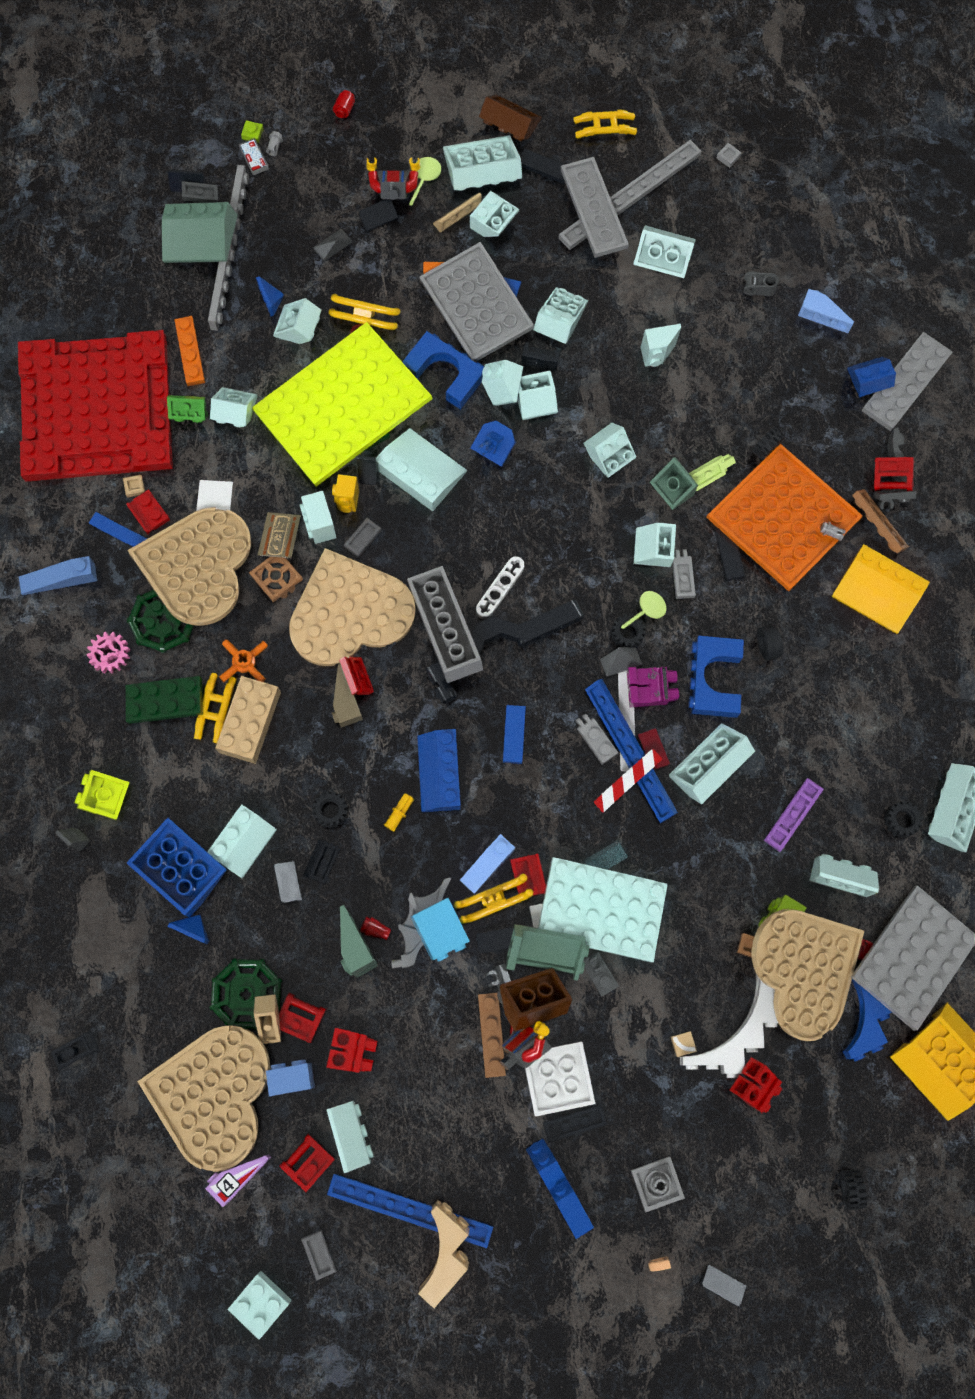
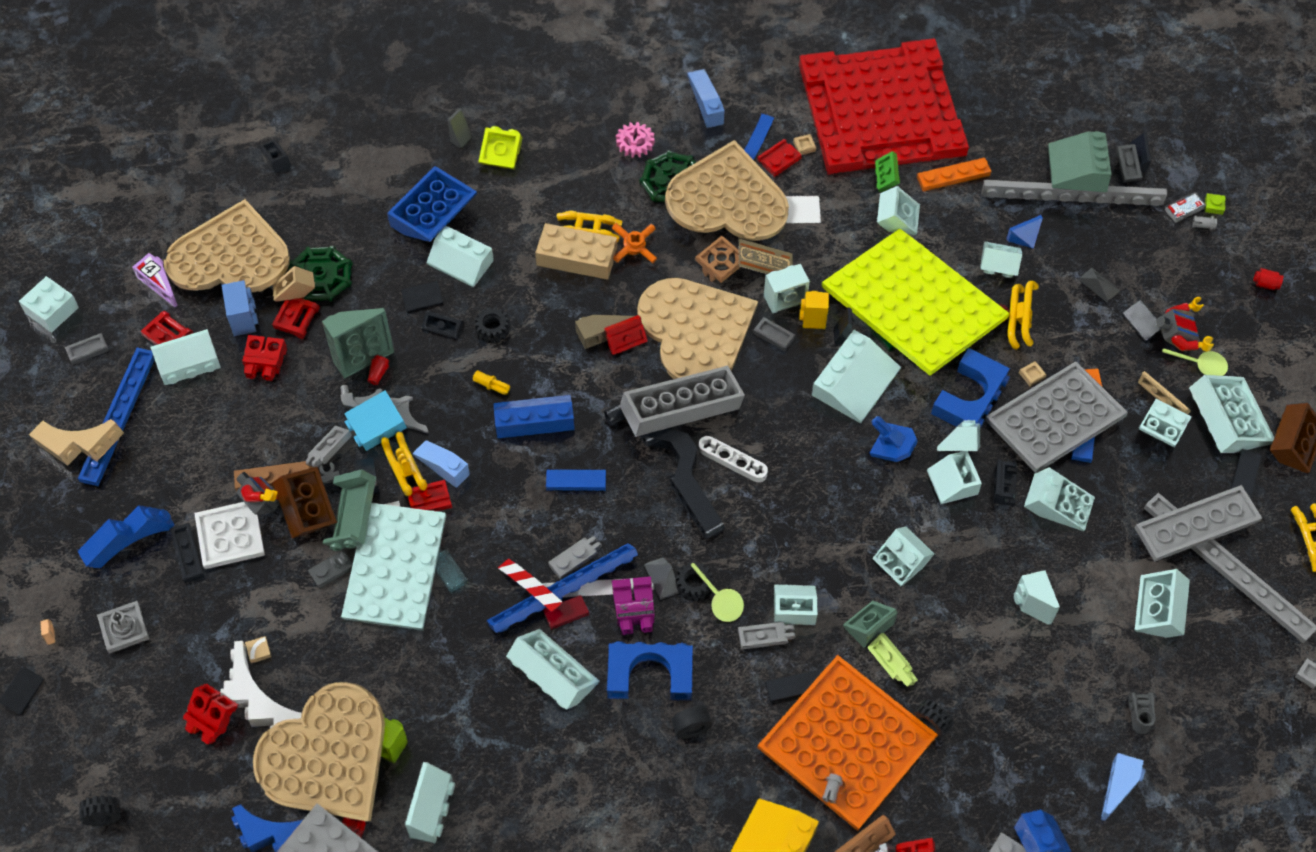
camera: 90 degrees right, 15 degrees down
dark green plate [126,676,203,724] -> none
blue slope [167,915,209,944] -> none
medium lavender plate [764,778,824,852] -> none
none -> light grey hinge [306,426,352,467]
none -> tan tile [1019,361,1047,387]

